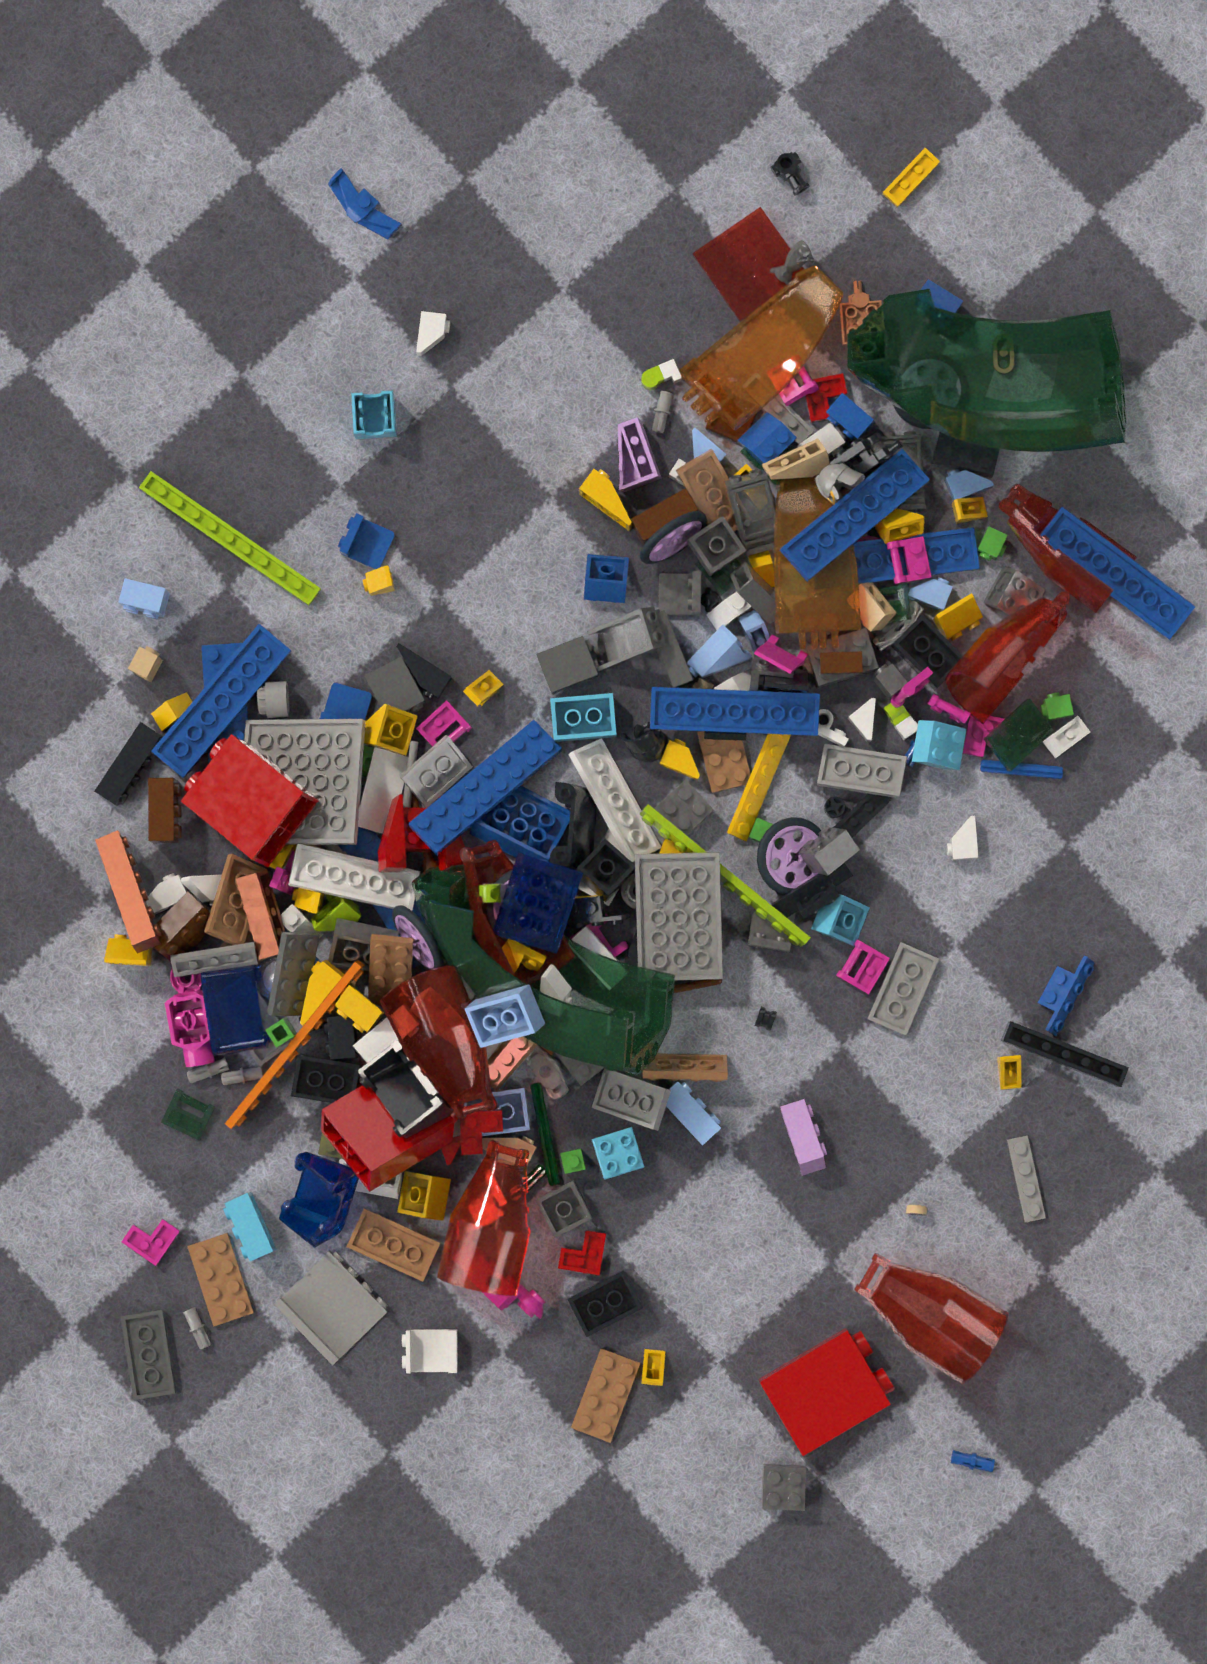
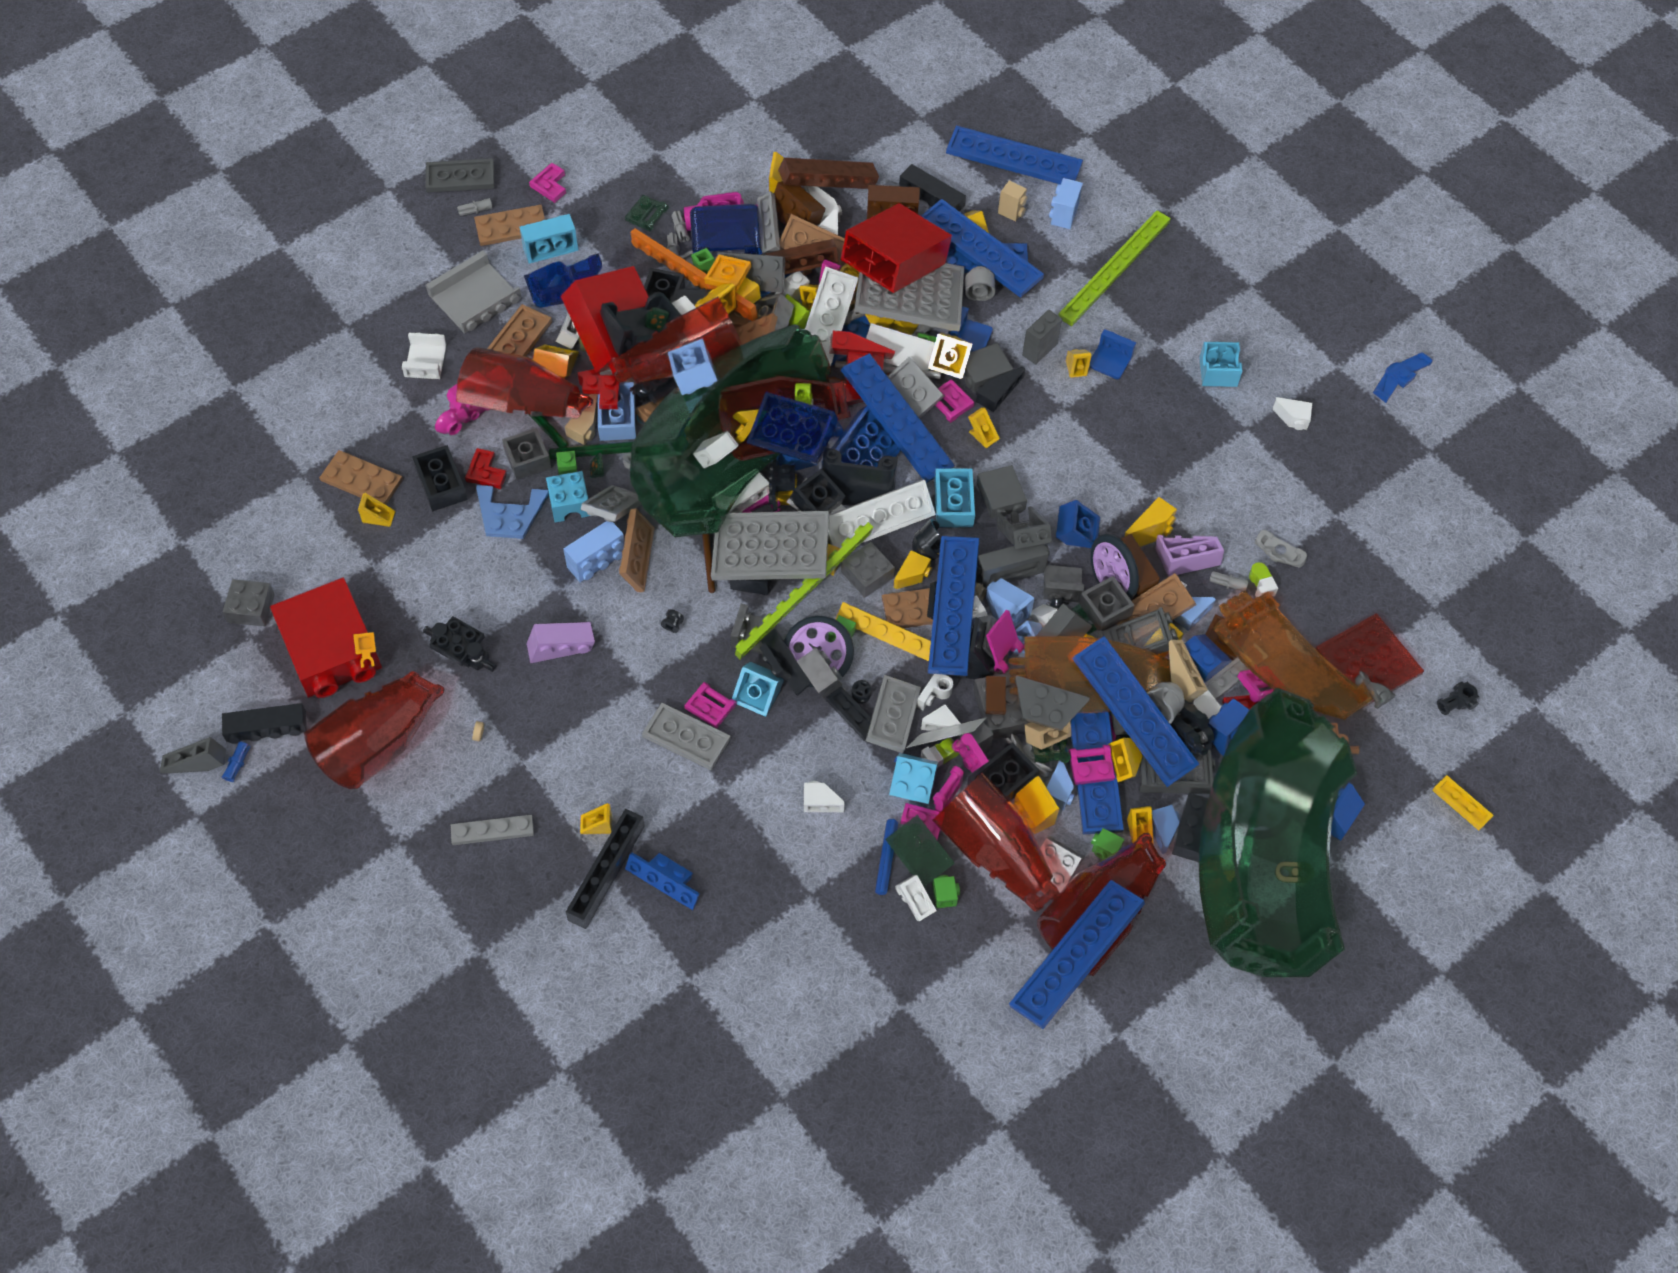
camera: 85 degrees right, 25 degrees down
none -> dark grey slope [160,737,226,773]
none -> black brick [222,703,307,744]
none -> light orange plate [353,632,376,668]
none -> black piece [423,616,497,672]
none -> medium blue wing [476,485,549,539]
none -> clear green slope [590,452,604,478]
none -> clear green slope [645,307,669,331]
none -> light orange plate [704,255,751,291]
none -> white sticker [906,717,987,748]
none -> blue plate [946,126,1083,184]
none -> dark grey wing [1015,675,1090,731]
none -> dark grey brick [1022,309,1062,365]
none -> light grey piece [1255,530,1307,568]

